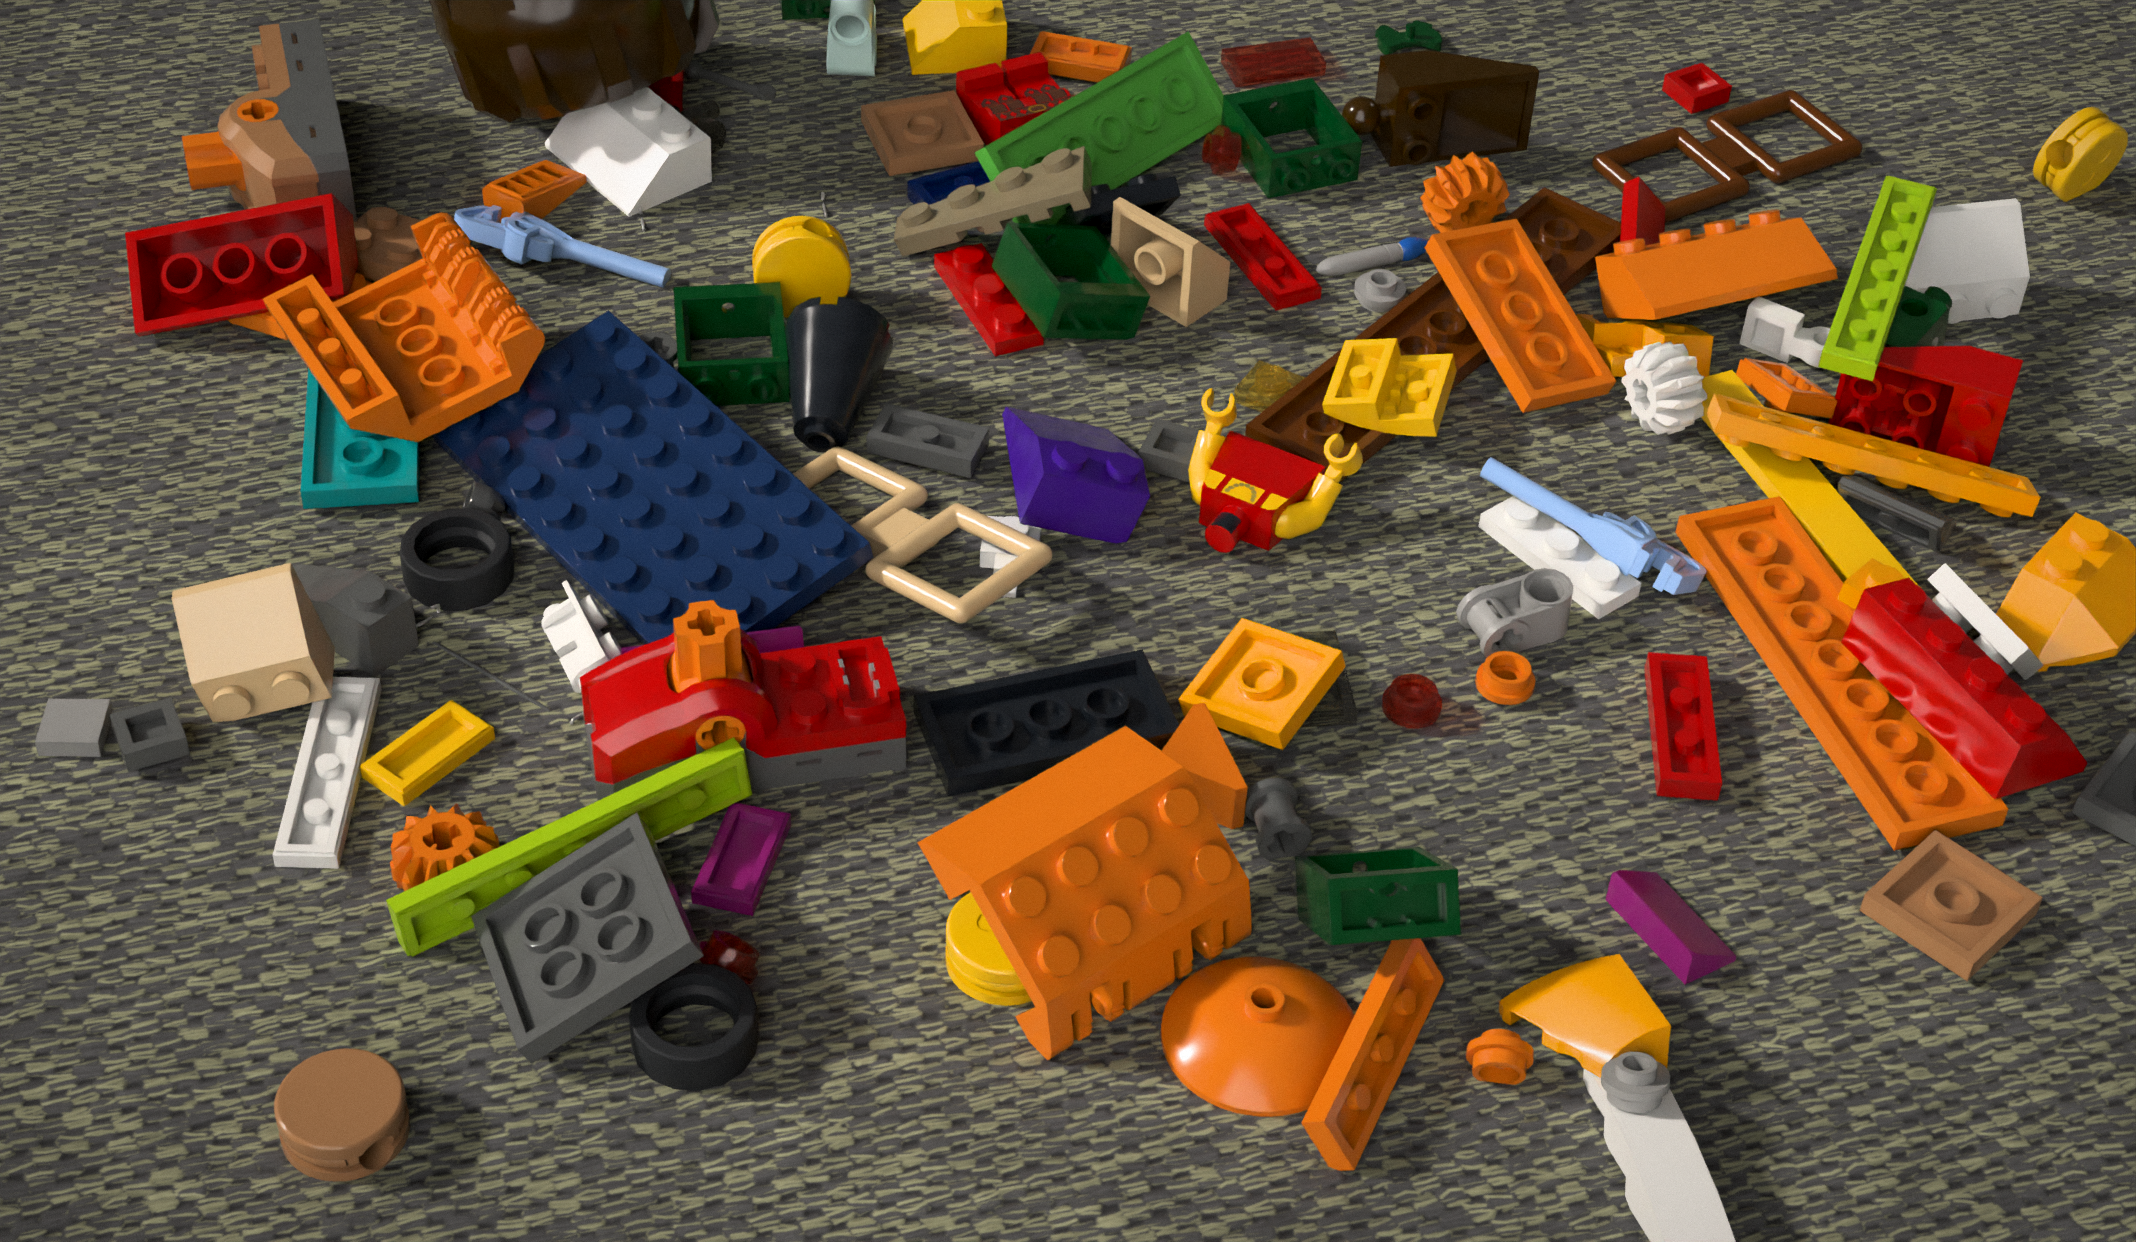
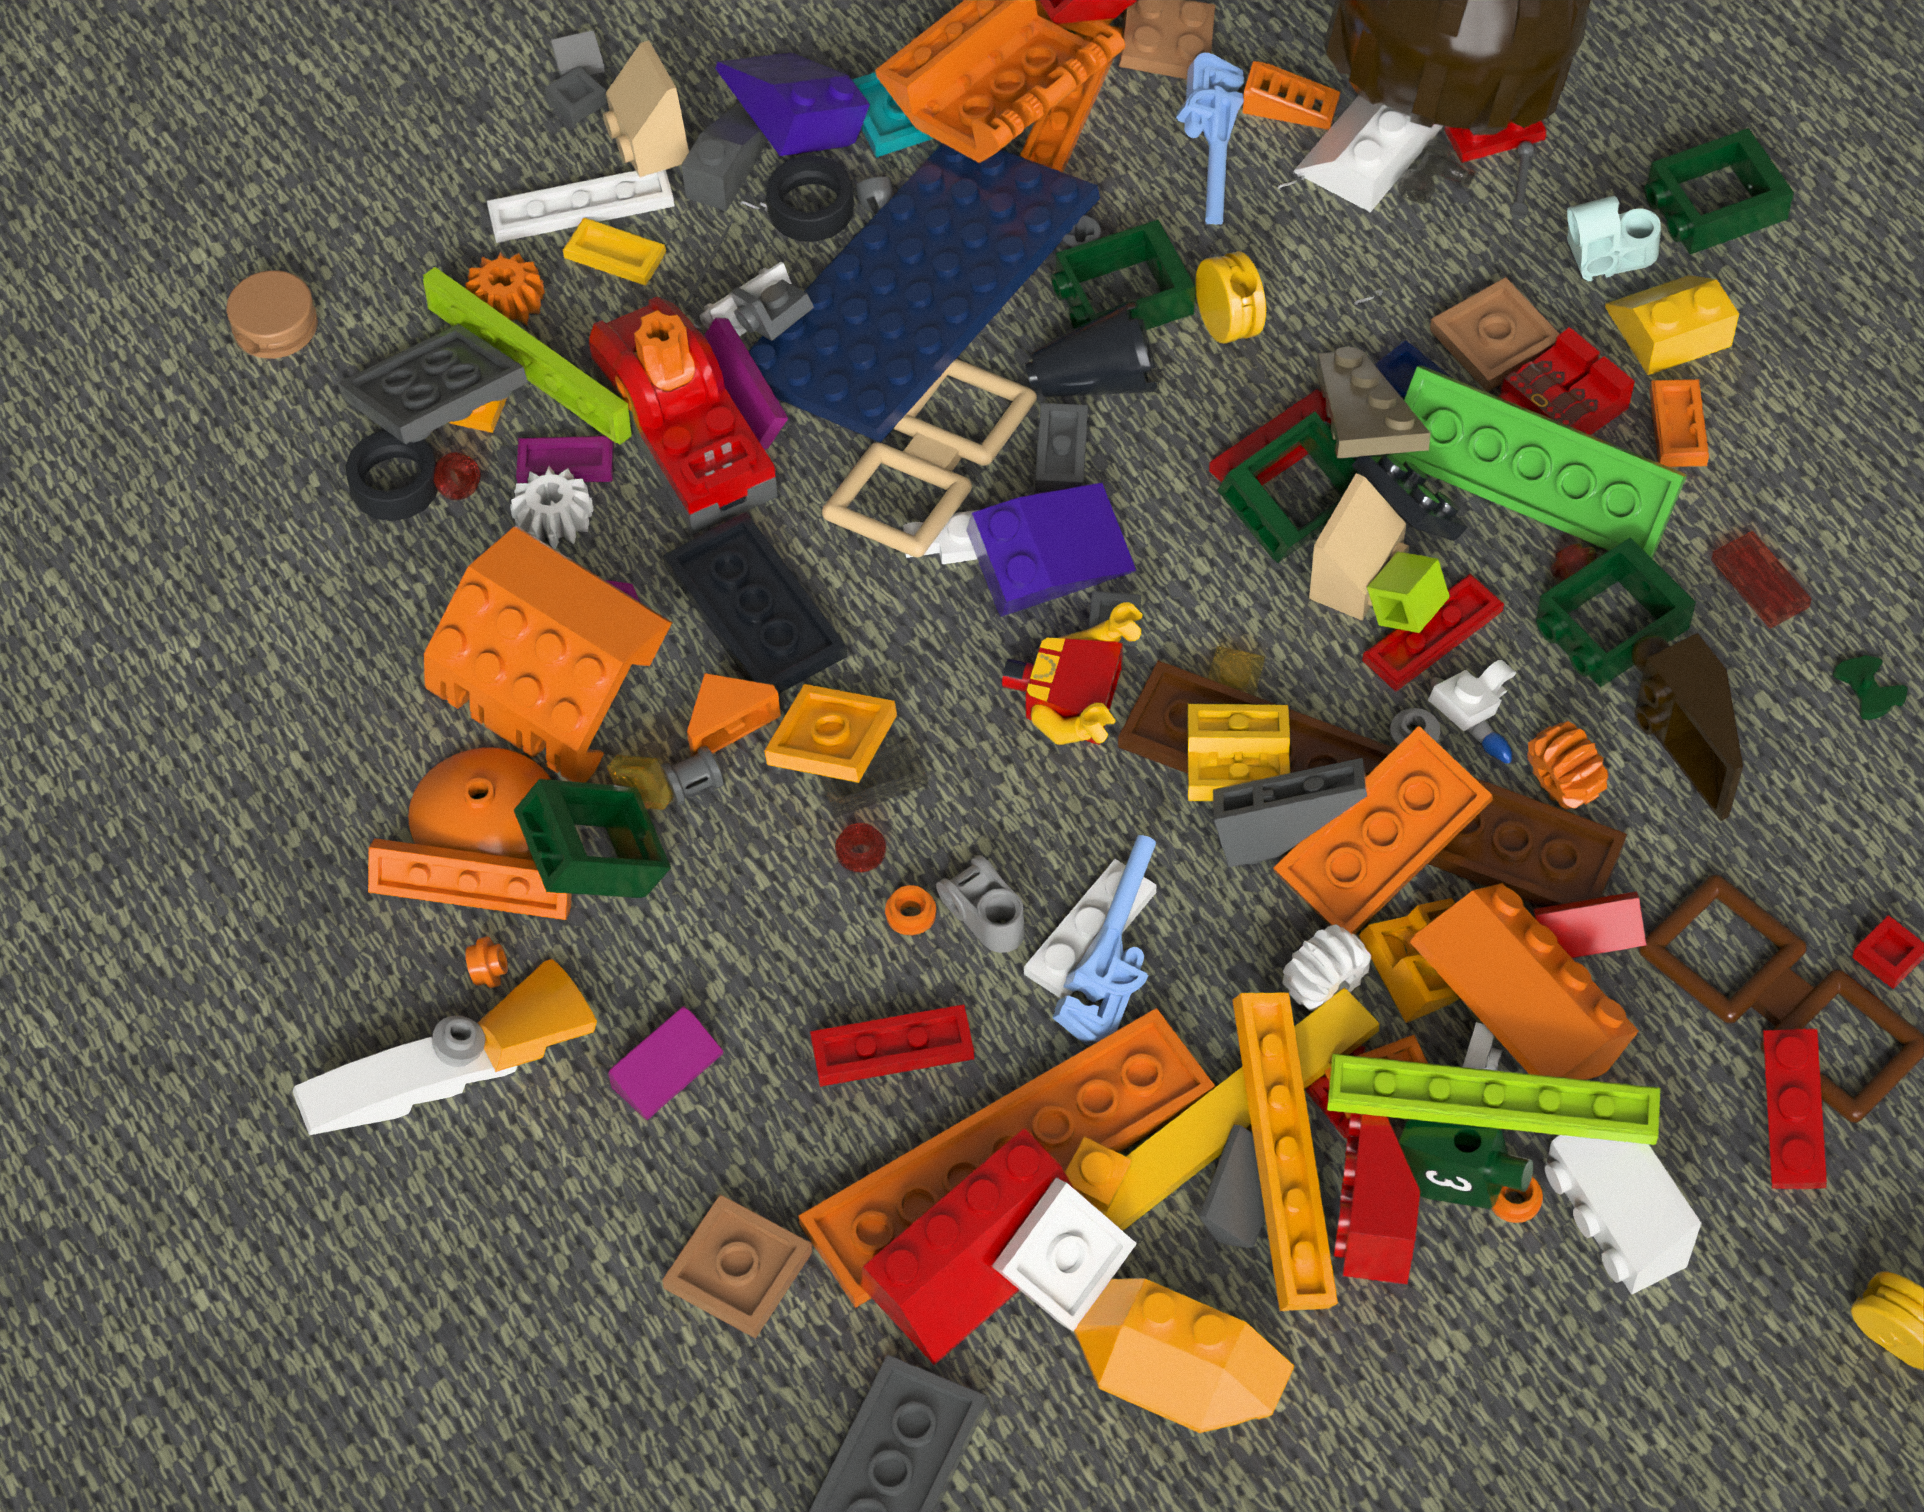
camera: 80 degrees right, 15 degrees up
none -> white gear [510,466,593,549]
none -> clear yellow plate [607,754,674,810]
none -> dark purple slope [715,52,870,156]
none -> dark grey bracket [730,280,814,341]
none -> dark grey slope [1213,758,1367,867]
none -> lime brick [1367,552,1450,633]
none -> white plate [1428,660,1516,731]
none -> red plate [1763,1029,1827,1189]

